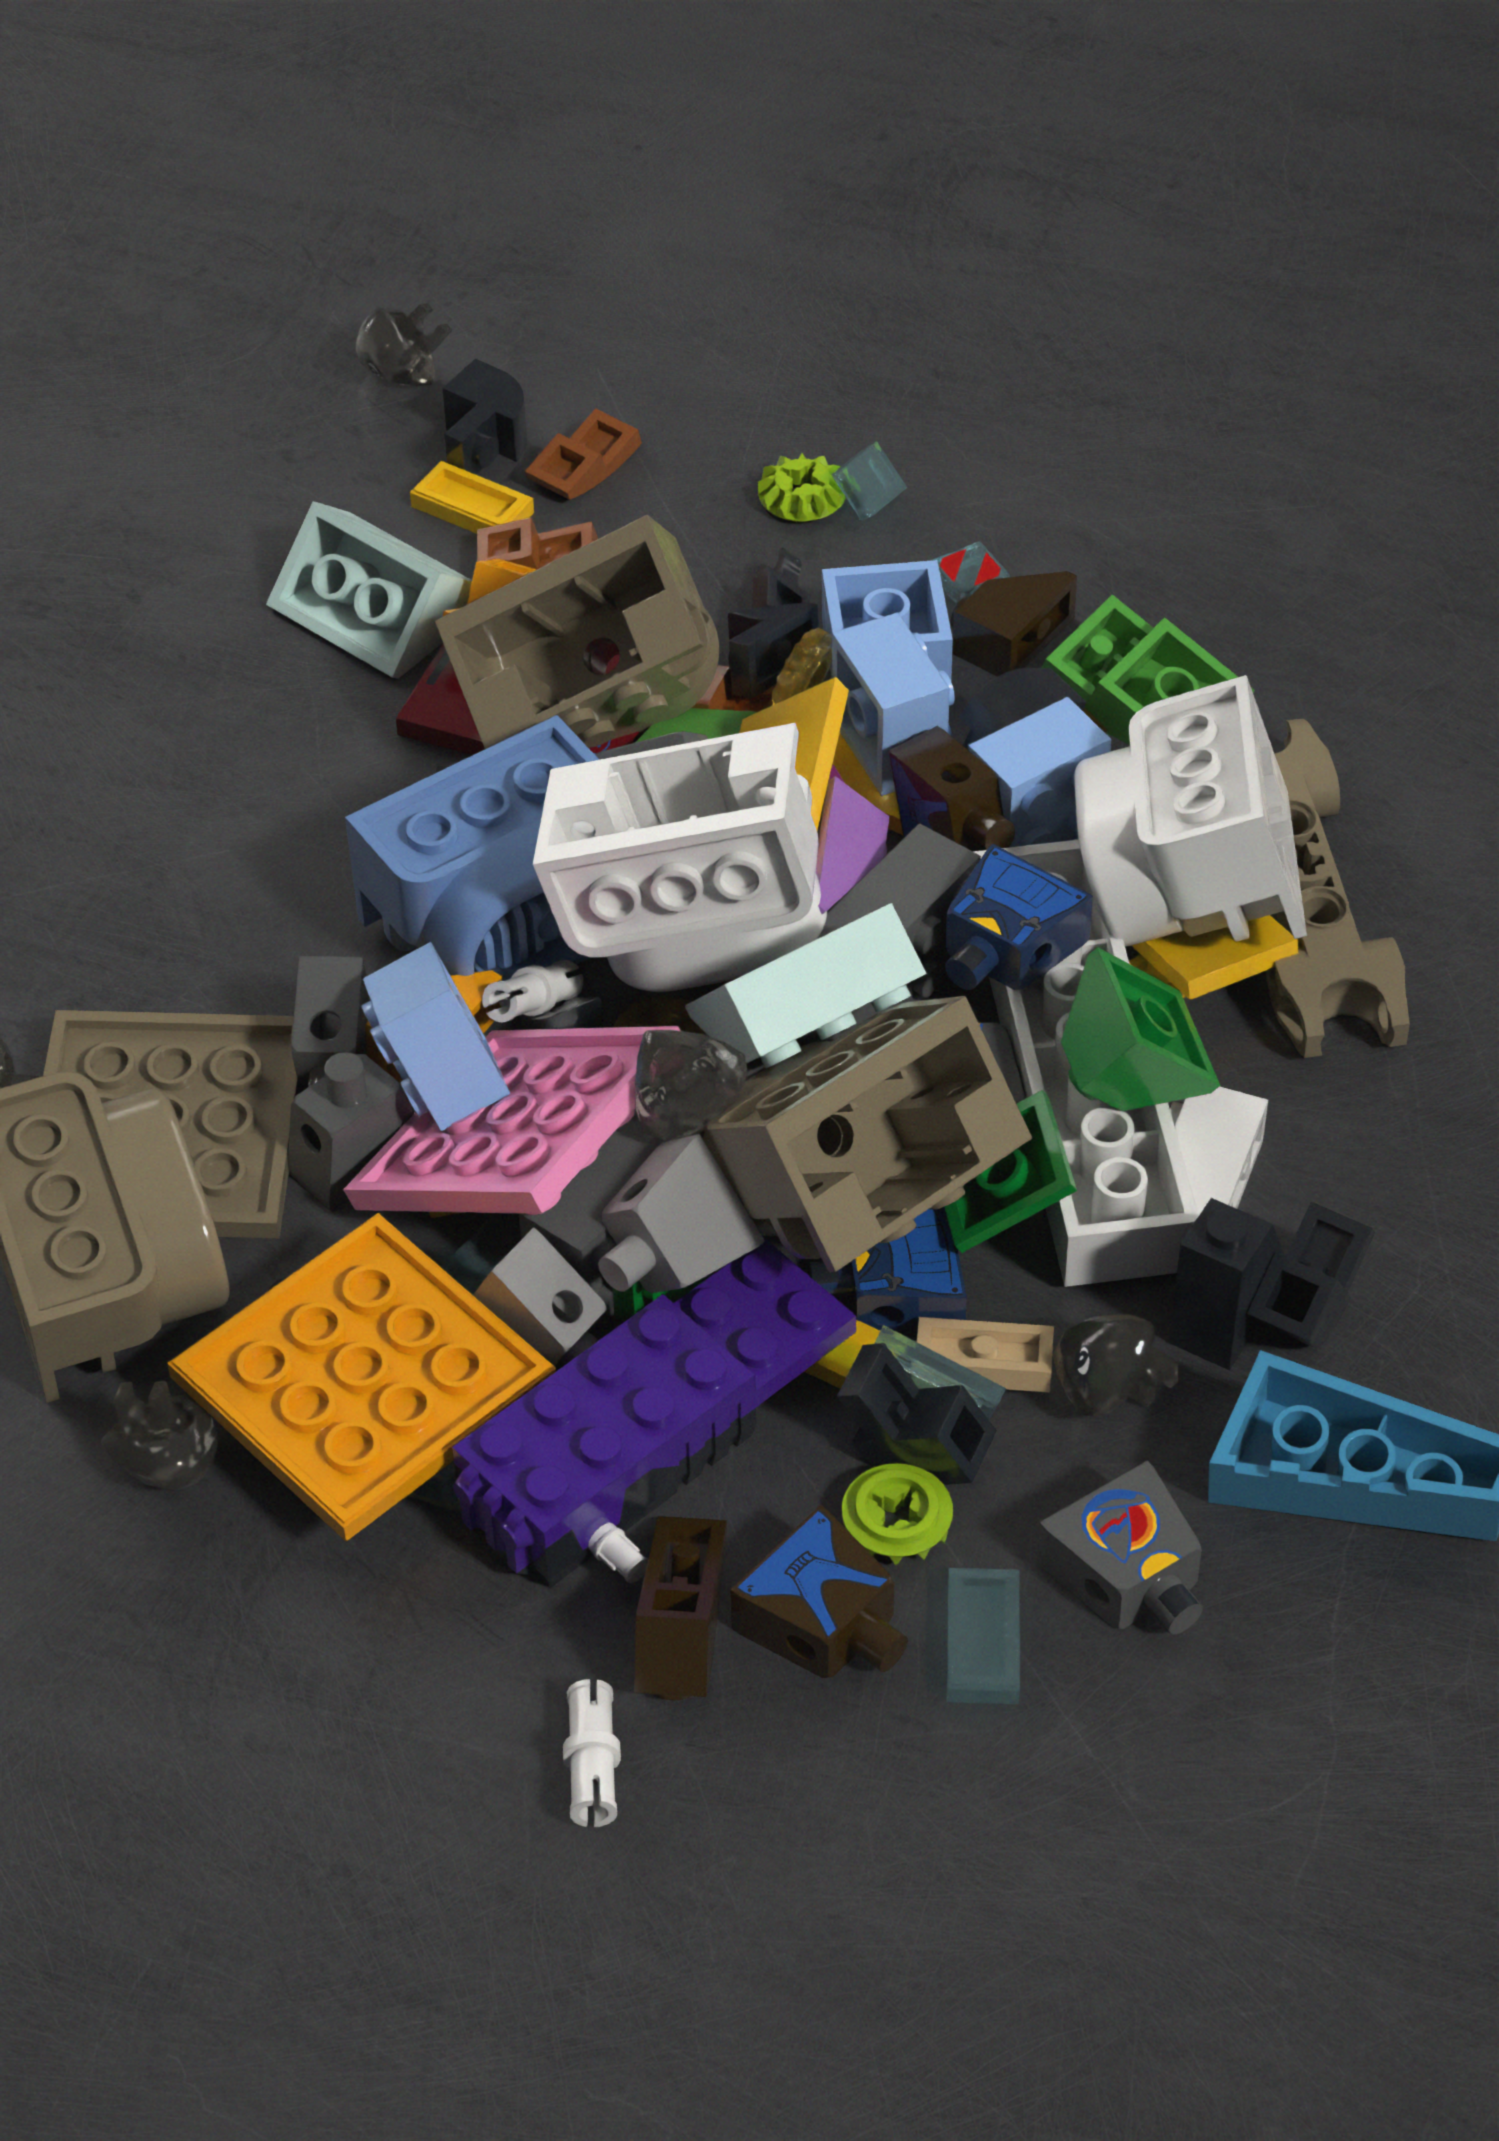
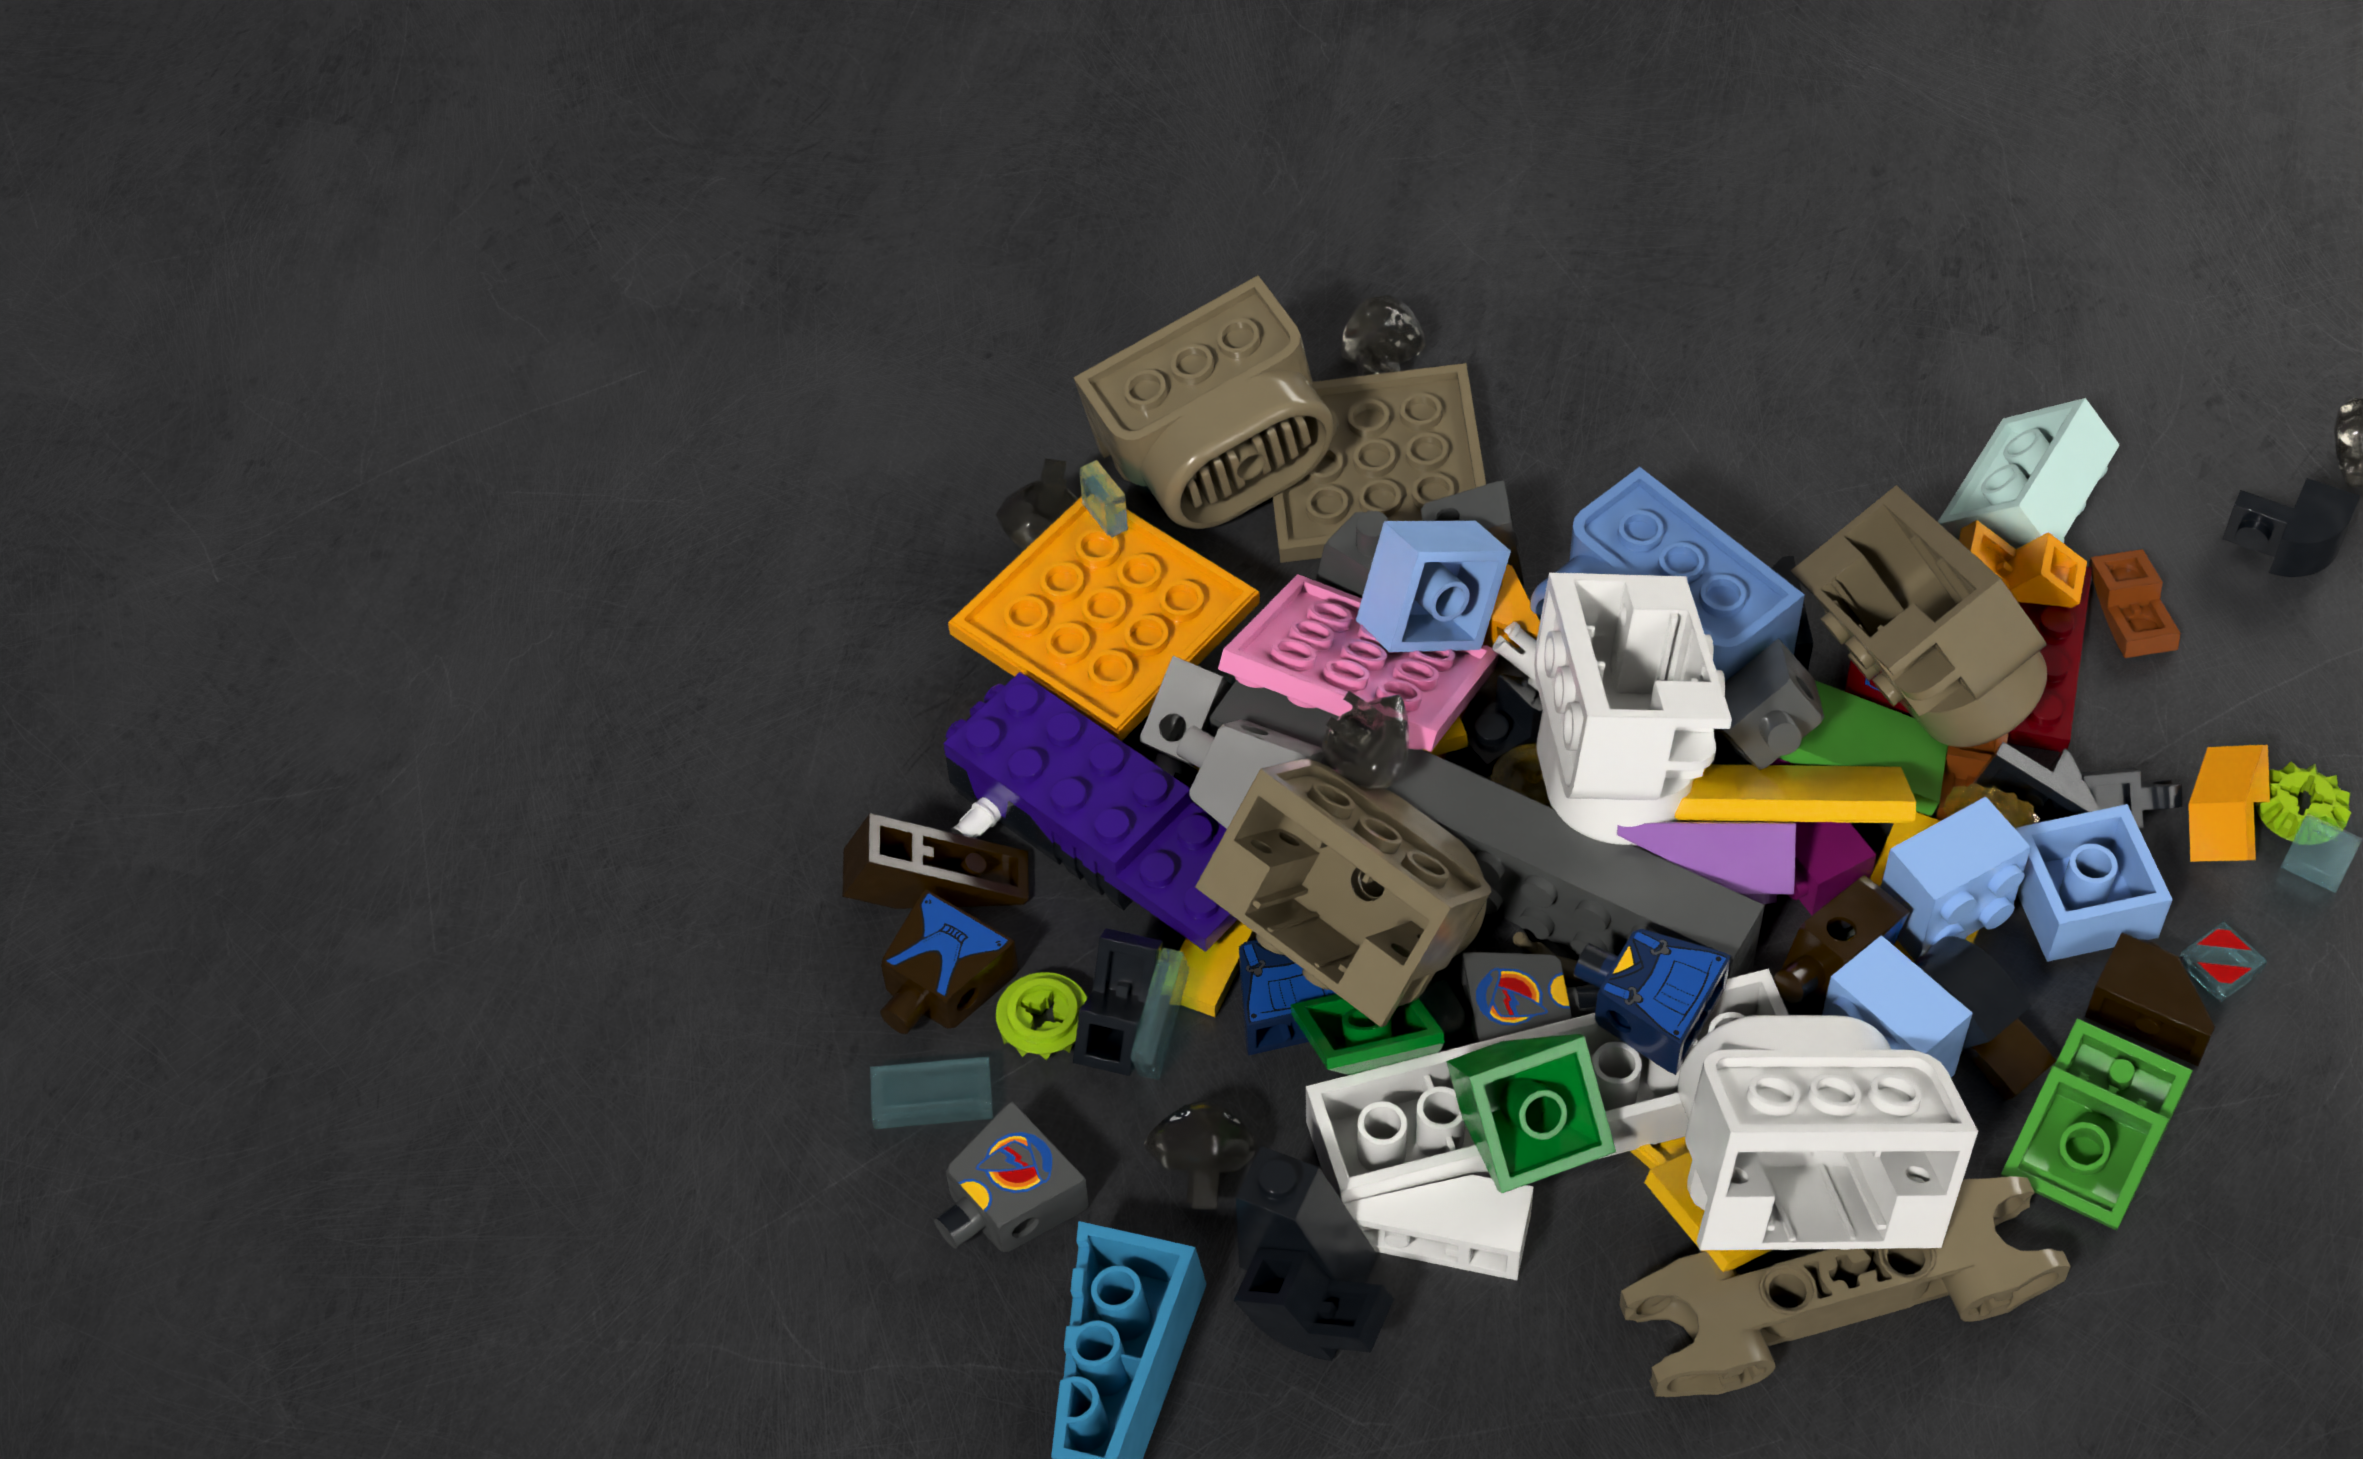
camera: 85 degrees right, 5 degrees up
yellow tile [410,461,534,534] -> none
dark orange slope [525,408,642,500] -> none
white pin [563,1679,621,1827] -> none
light aqua slope [685,903,927,1068] -> none
tan plate [914,1317,1054,1392] -> none
none -> clear light blue tile [1079,460,1128,538]
none -> light orange slope [2188,745,2270,862]

